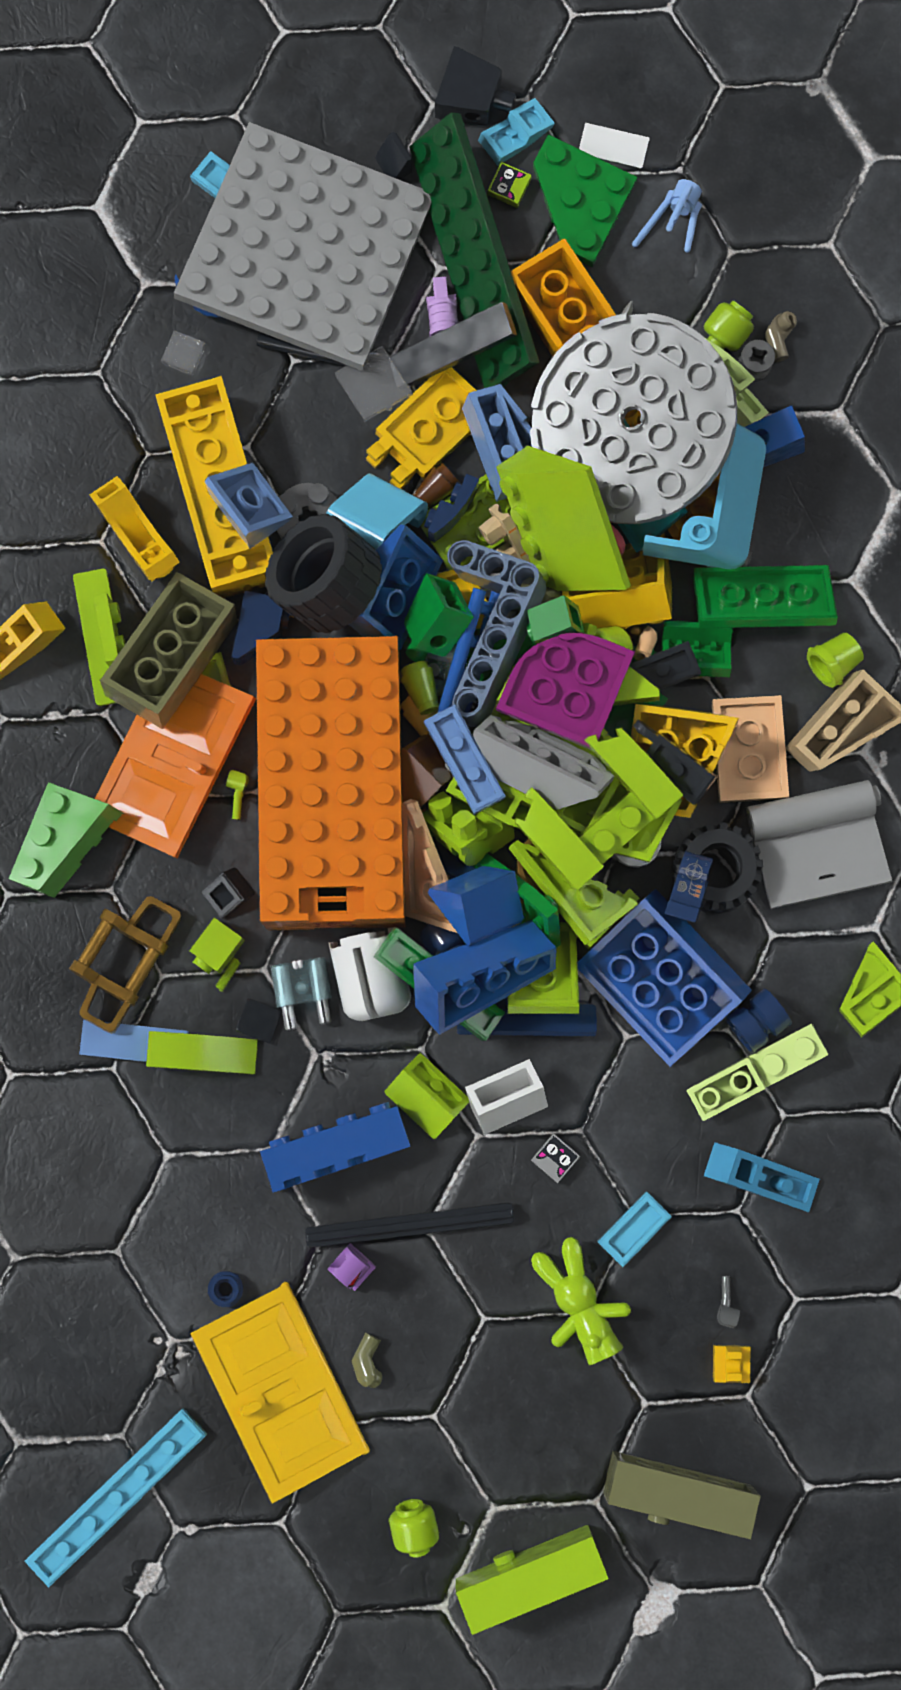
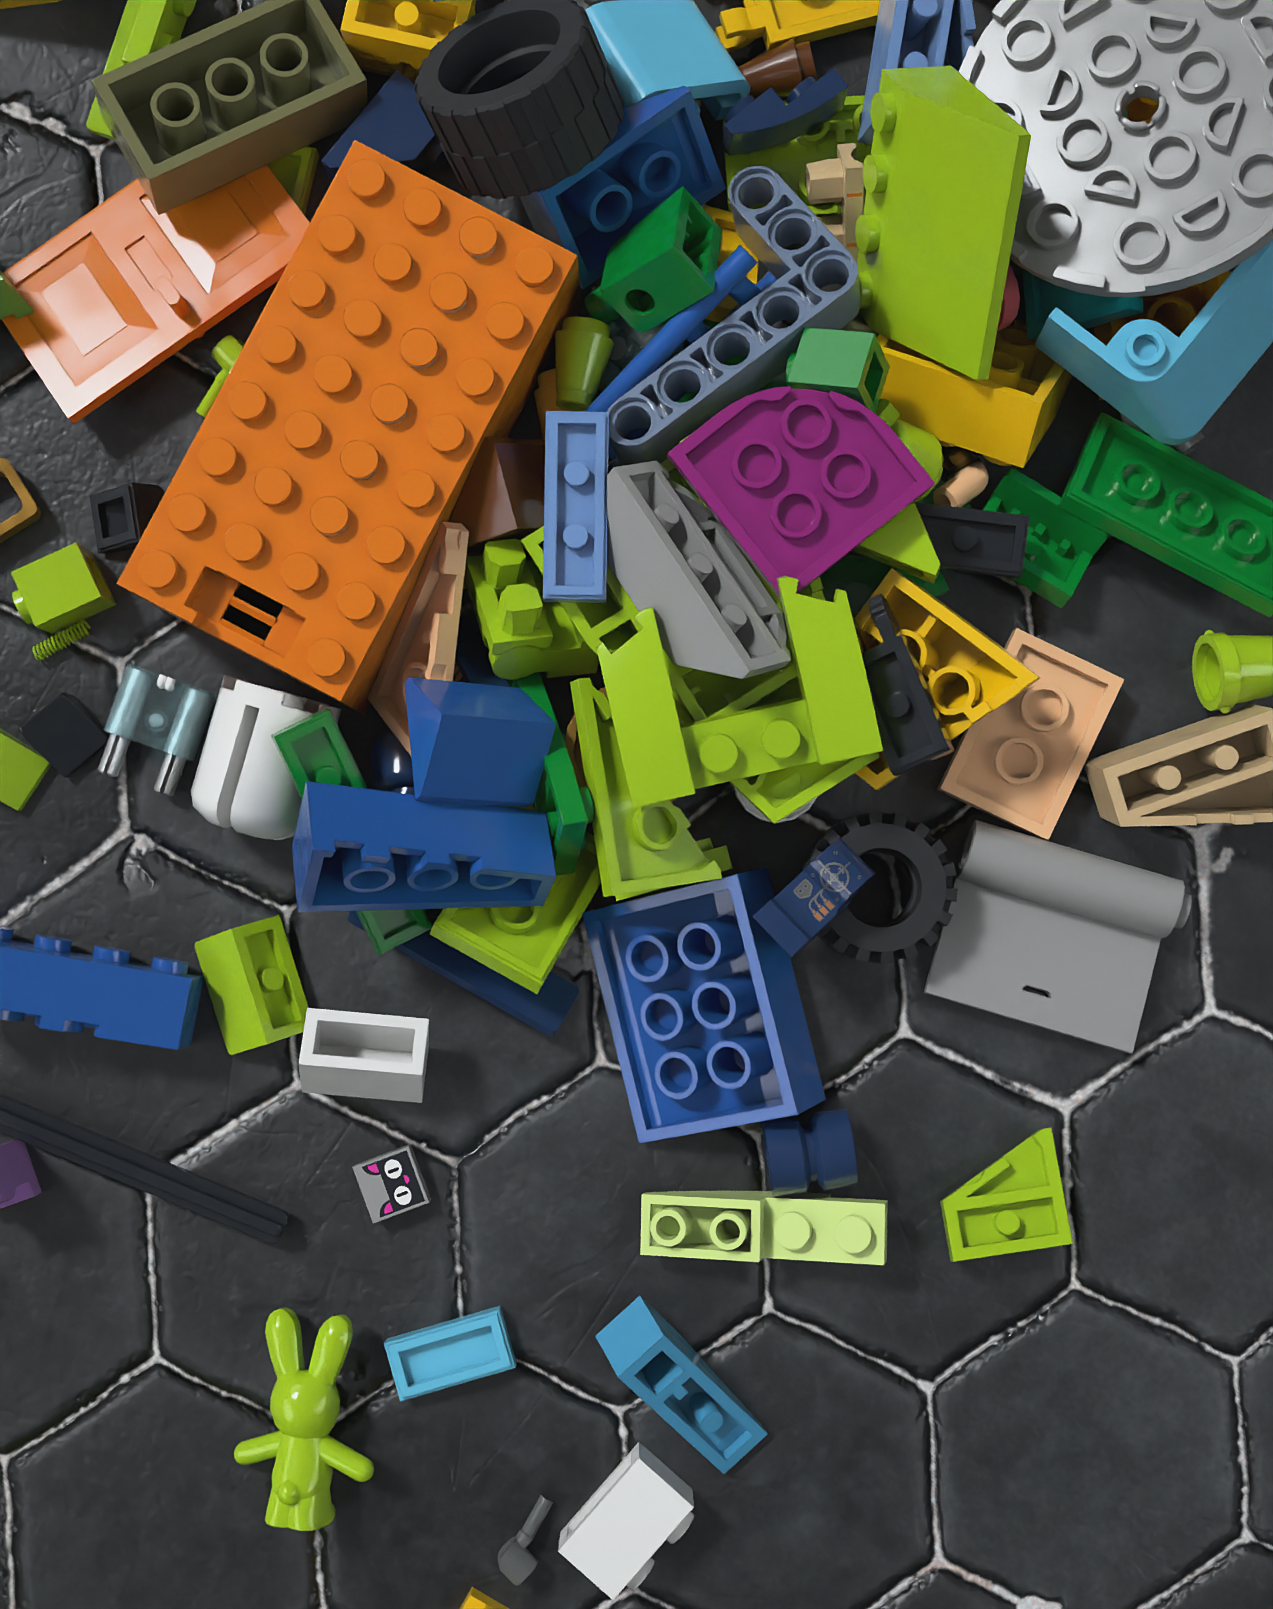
camera: 30 degrees right, 5 degrees up
none -> white piece [558,1442,694,1600]

